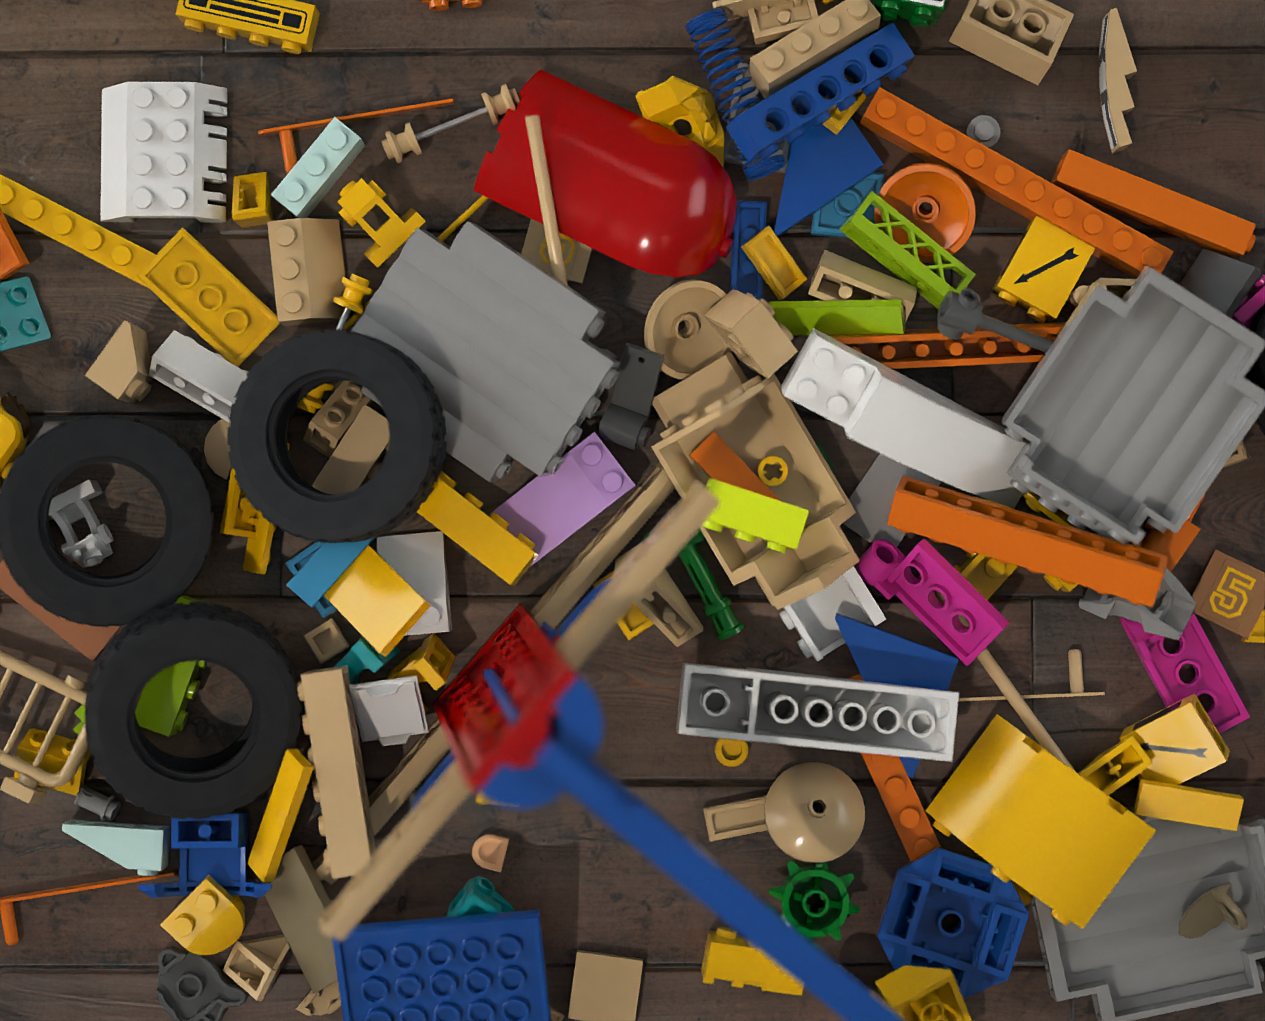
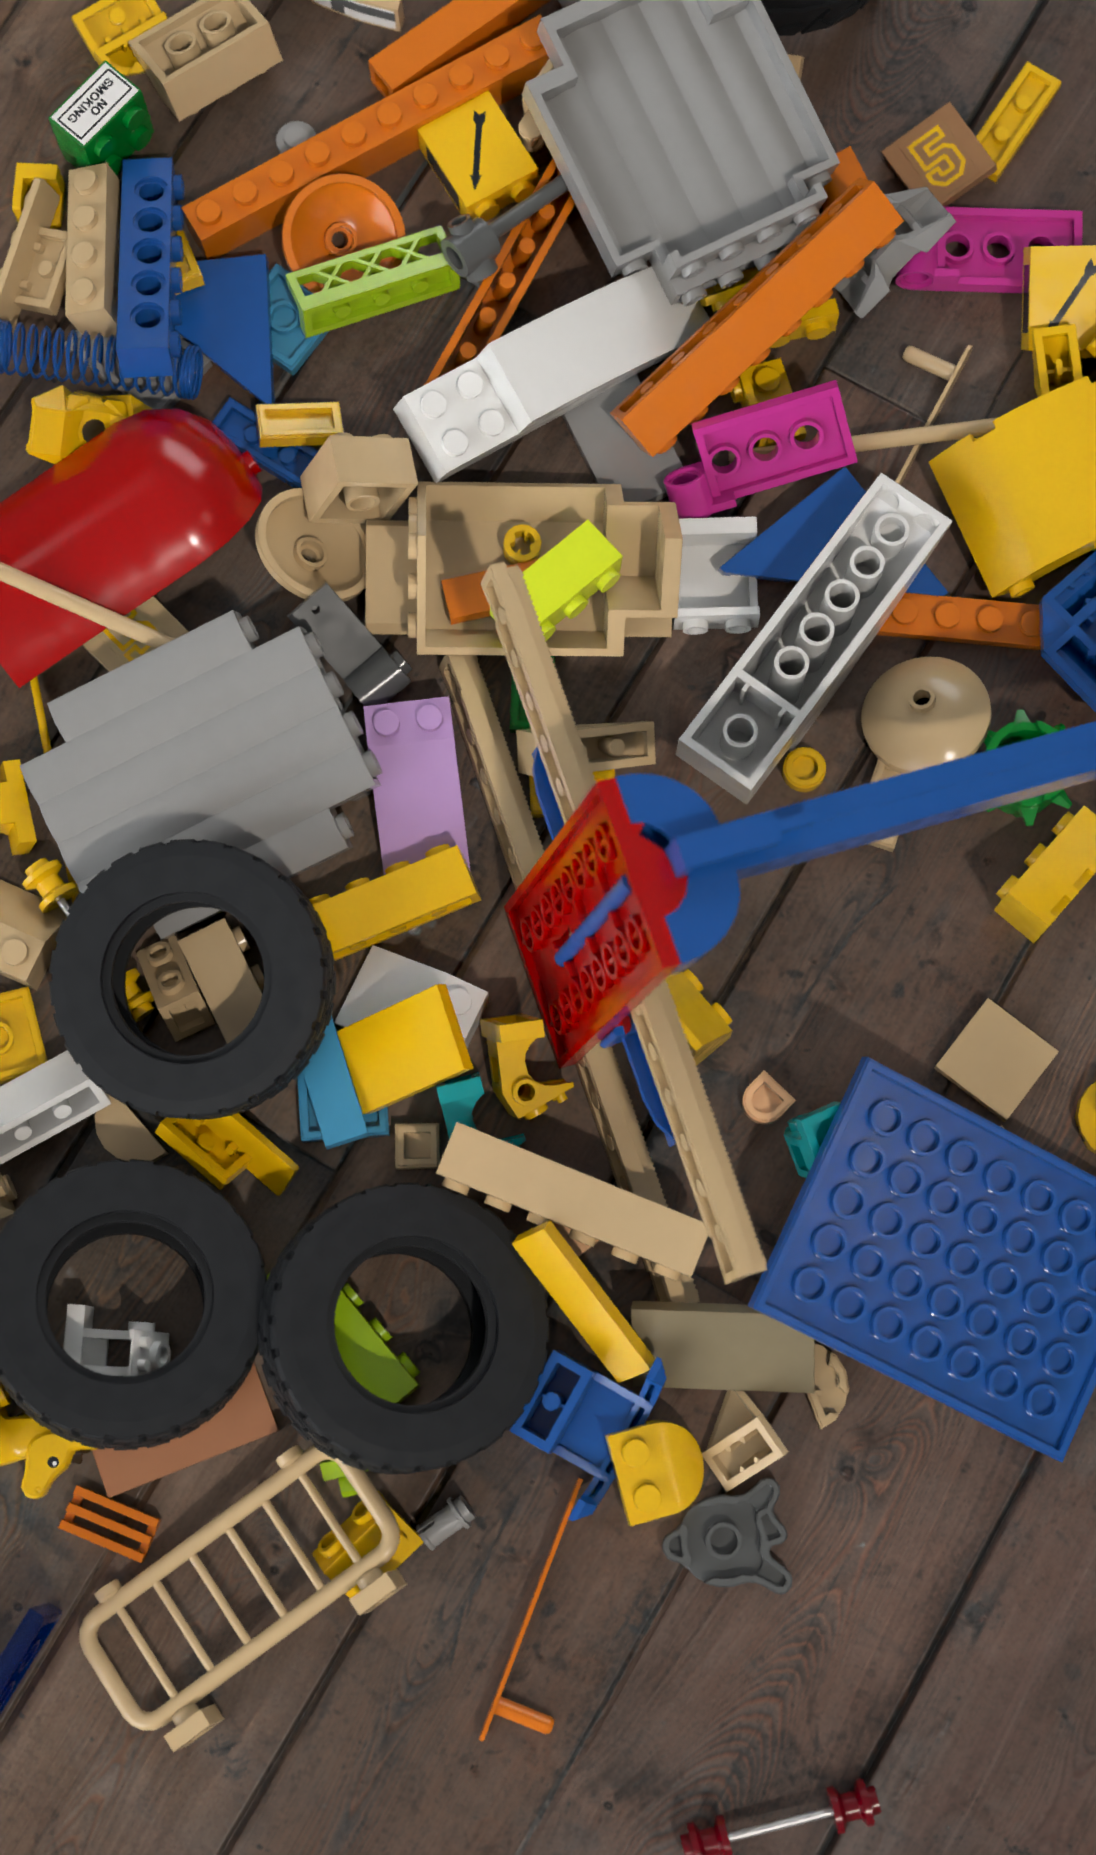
camera: 55 degrees left, 10 degrees down
light aqua slope [62,820,171,876] -> none
white piece [349,676,429,746] -> none
green pin [678,540,745,641] -> none
lime tile [769,299,906,335] -> none
tan brick [808,250,917,323] -> none

